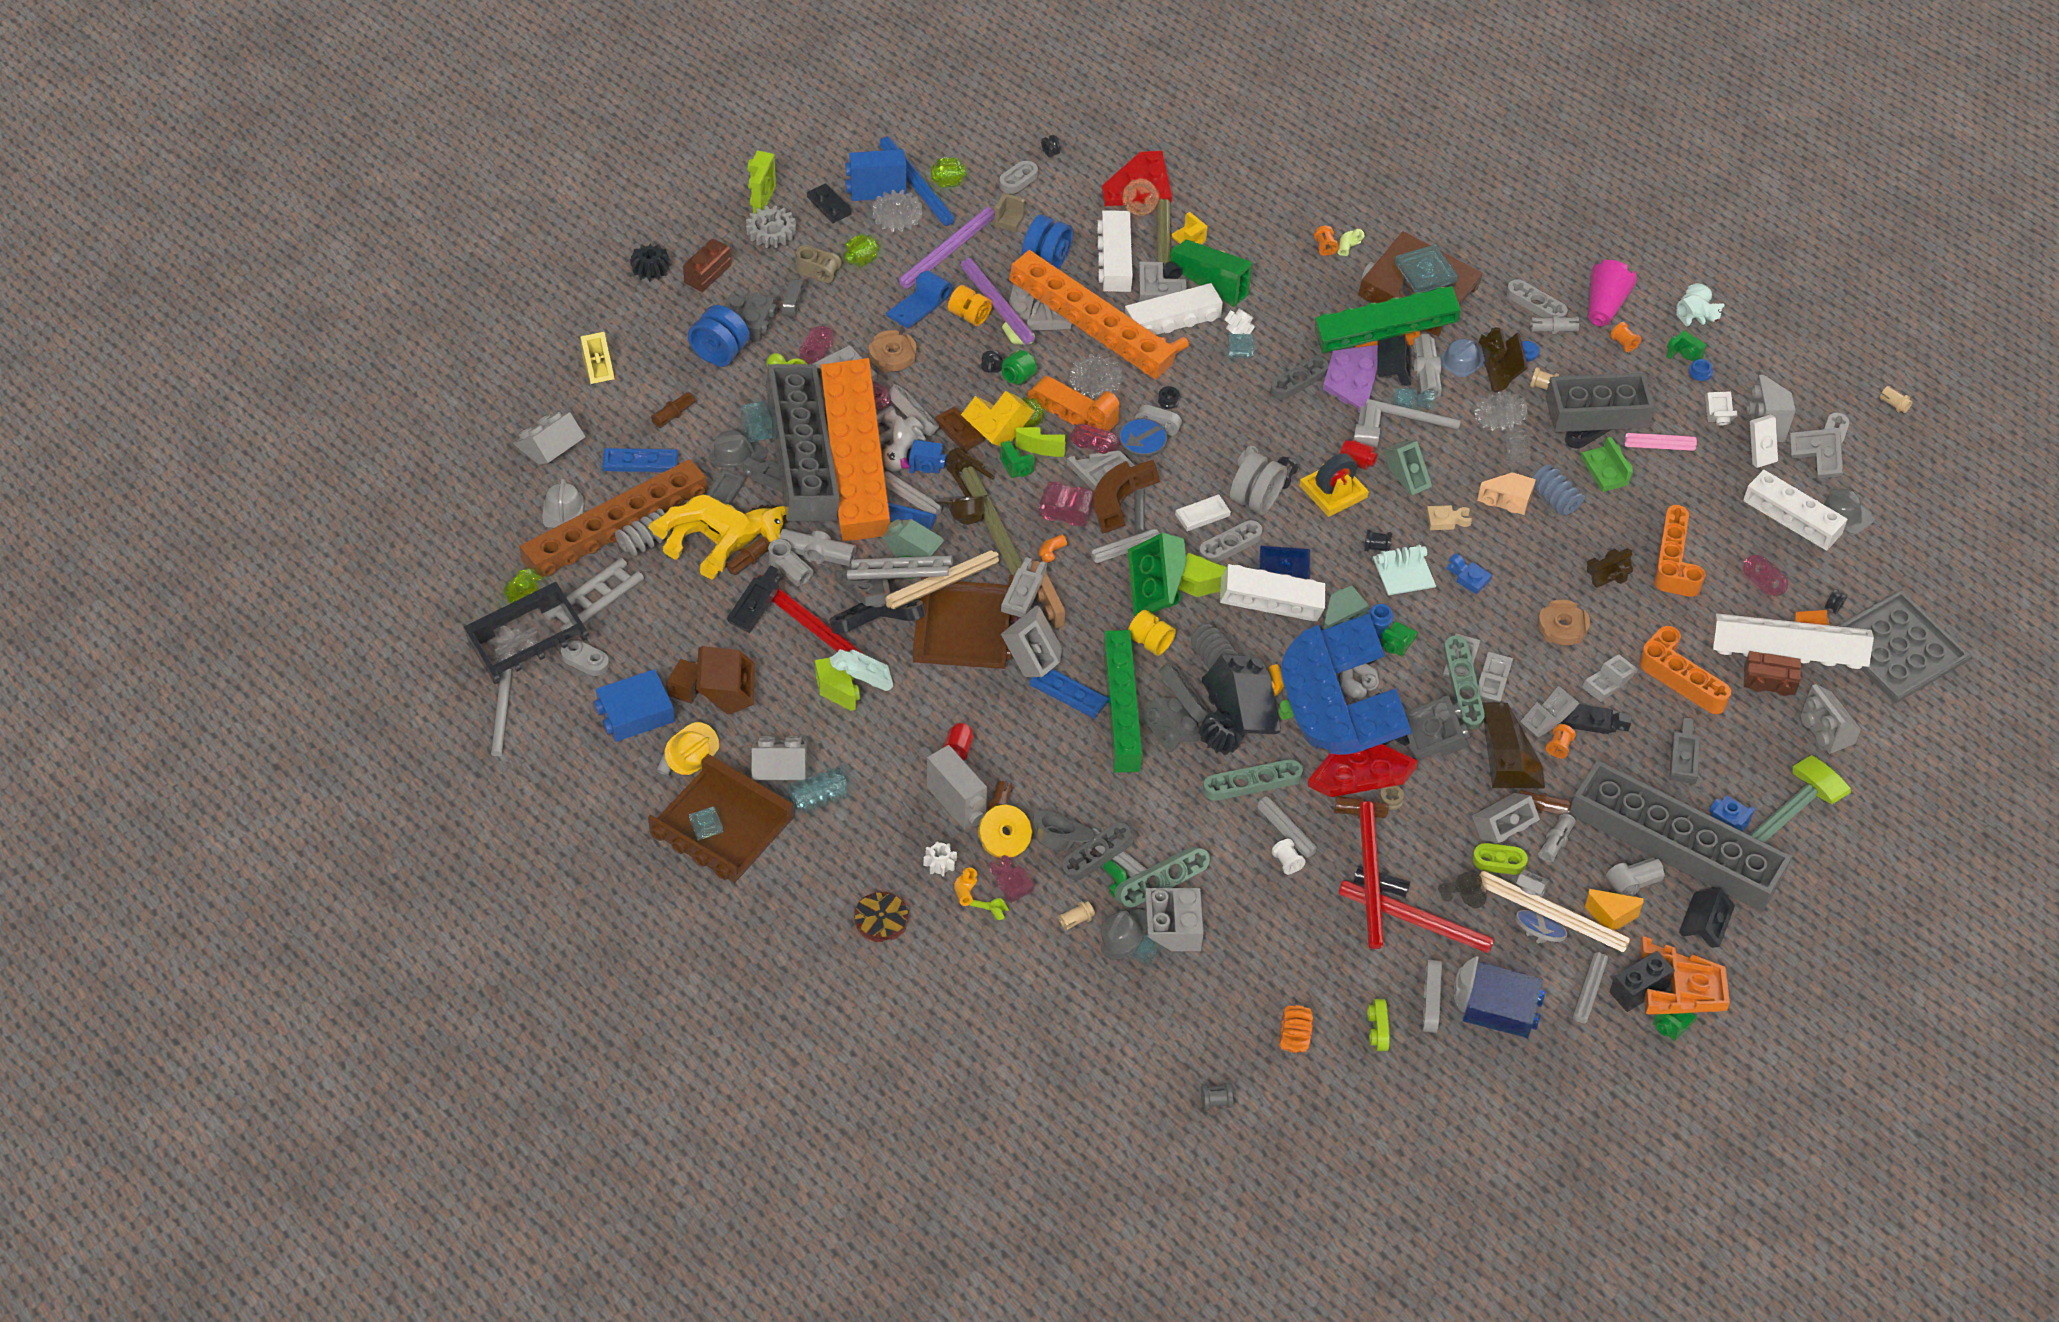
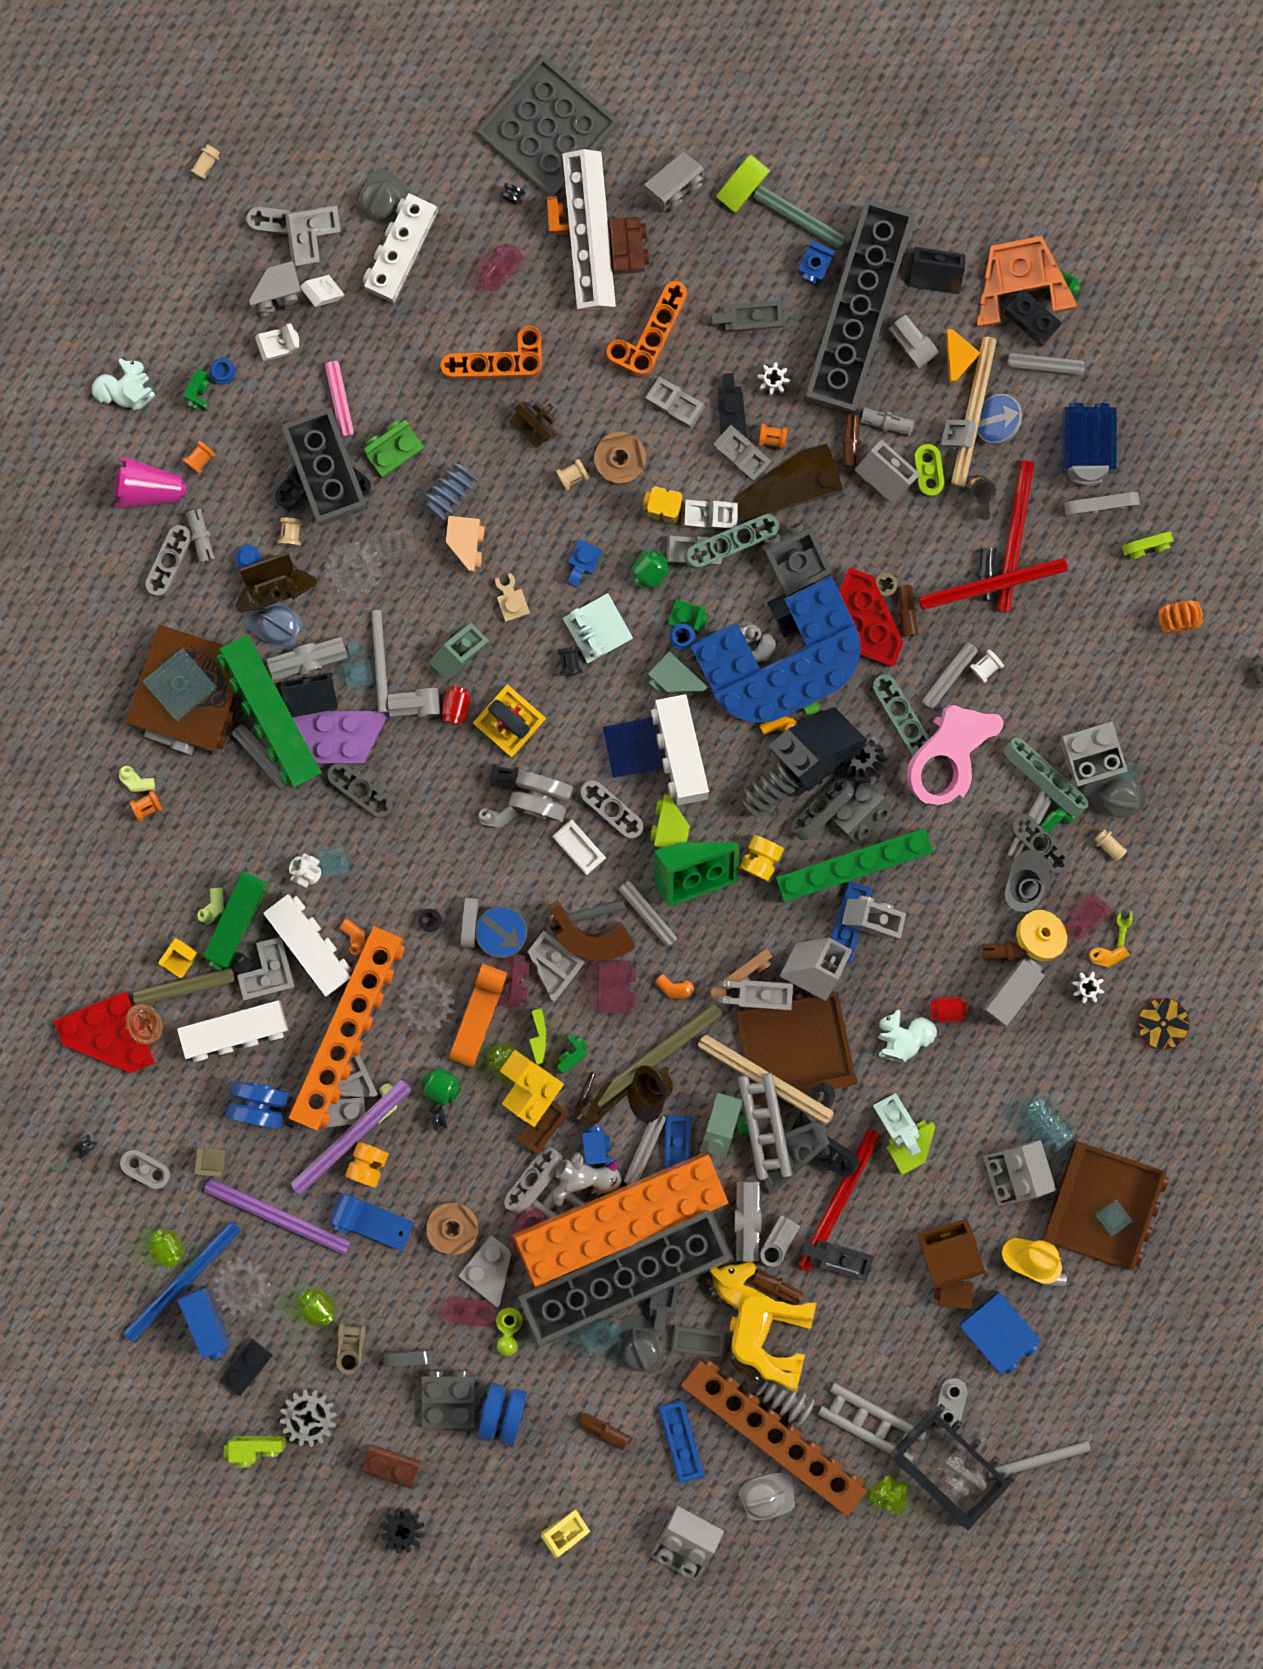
camera: 105 degrees left, 35 degrees up
none -> tan bush [556,459,589,491]
none -> green head [631,549,670,589]
none -> yellow brick [642,486,683,525]
none -> white gear [757,362,790,396]
none -> light grey brick [842,896,906,939]
none -> light aqua animal [878,1010,937,1063]
none -> bright pink animal [907,705,1004,805]

